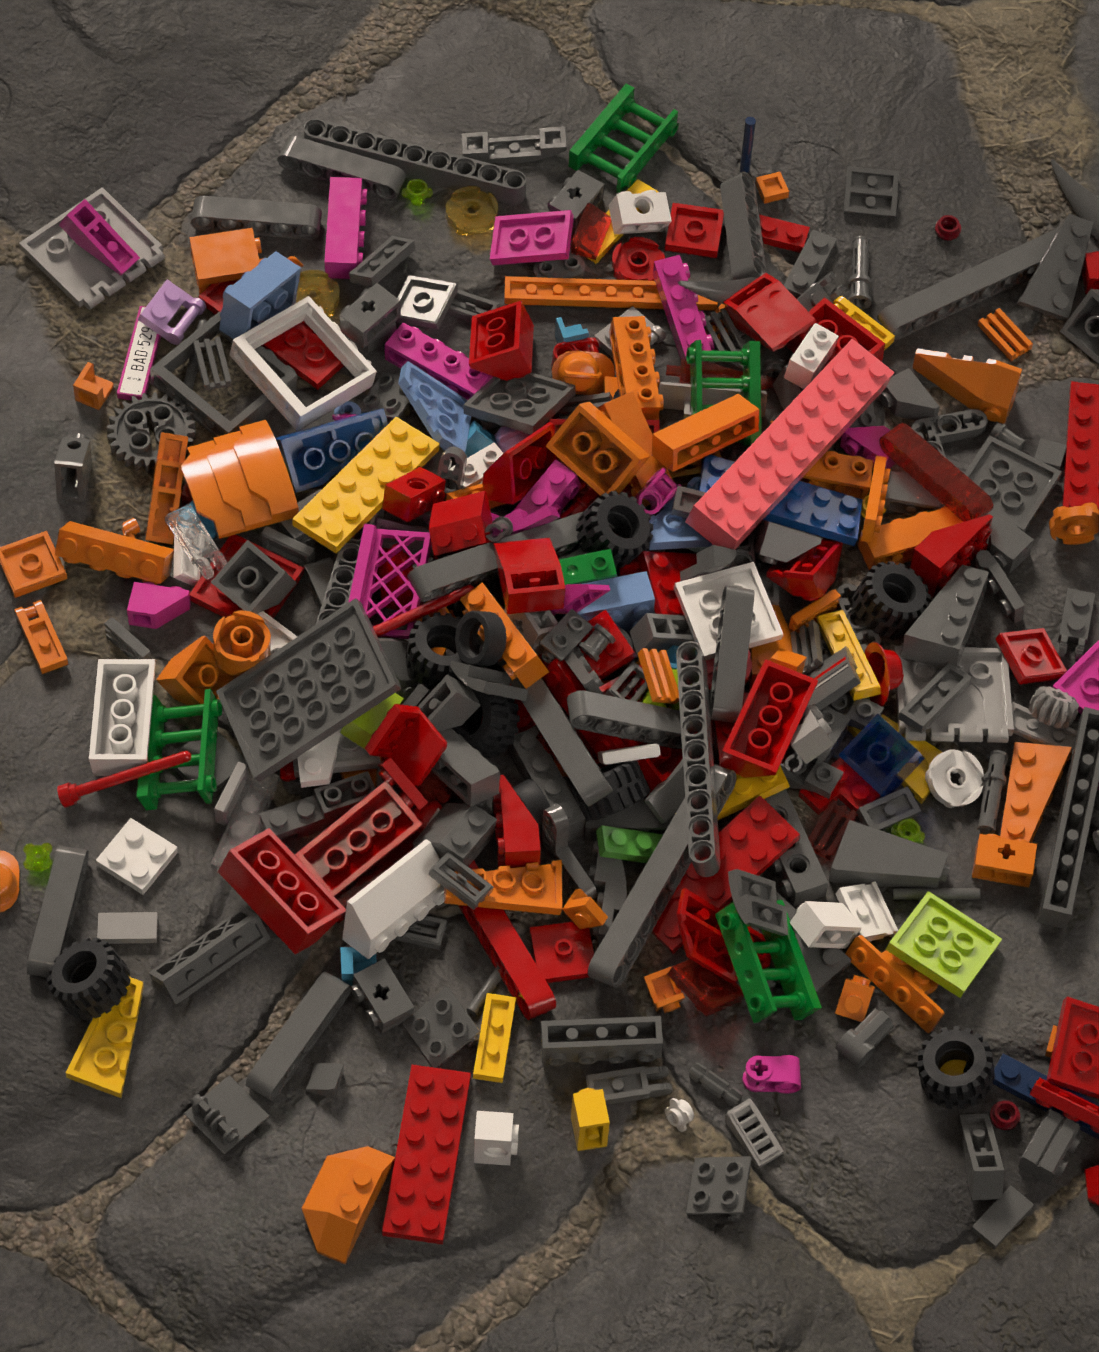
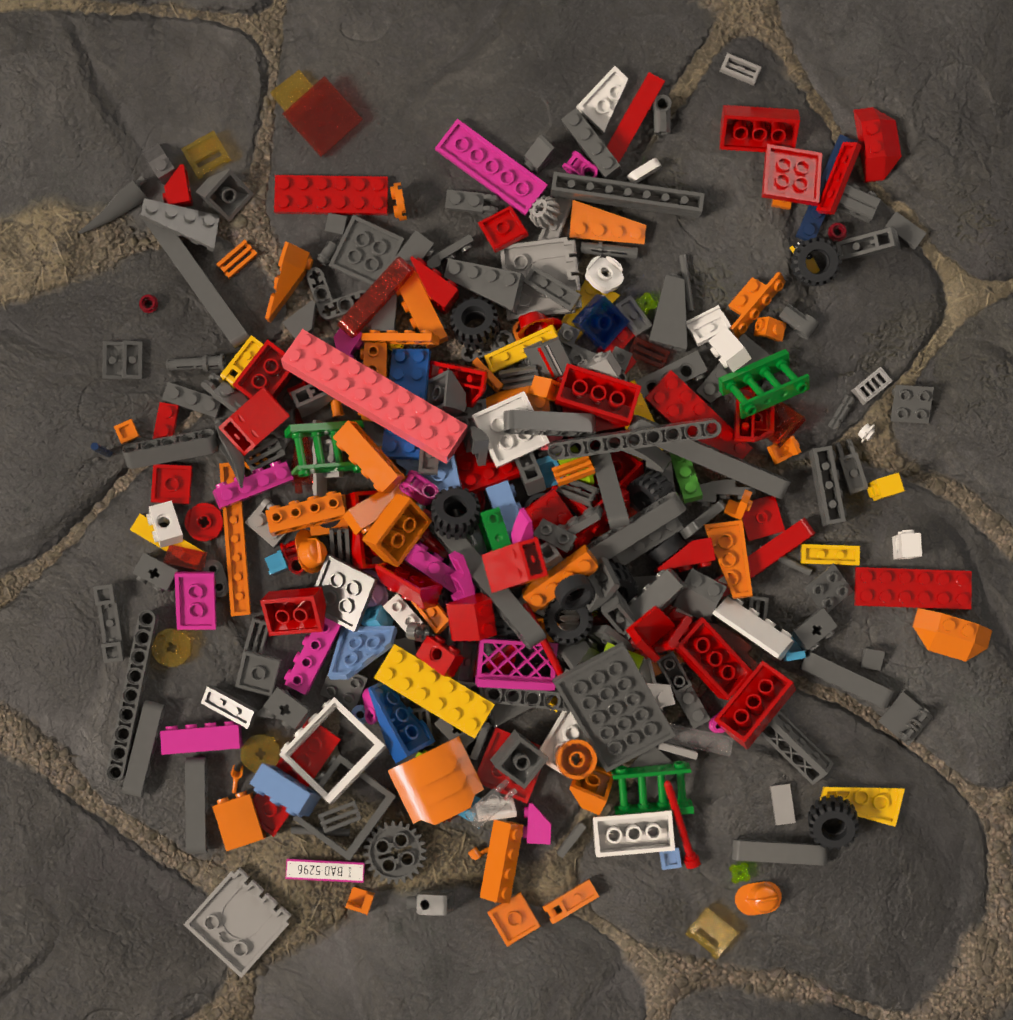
camera: 95 degrees left, 25 degrees up
dark pink slope [59,199,140,276] -> none
white plate [96,818,178,895] -> none
lavender plate [137,280,206,345] -> none
orange slope [145,432,188,545] -> none
clear neon green plate [401,179,433,206] -> none
dark grey tile [428,852,494,910] -> none
dark grey pin [485,517,513,542] -> none
green fence [568,83,679,193] -> none
dark grey bush [578,624,616,662] -> none
white tile [598,743,660,765] -> none
dark grey slope [728,869,788,936] -> none
dark pink piece [742,1055,801,1094] -> none
white brick [784,323,839,389] -> none
lime plate [885,891,1002,998] -> none
orange brick [972,834,1037,888] -> none
none -> medium blue plate [659,847,682,870]

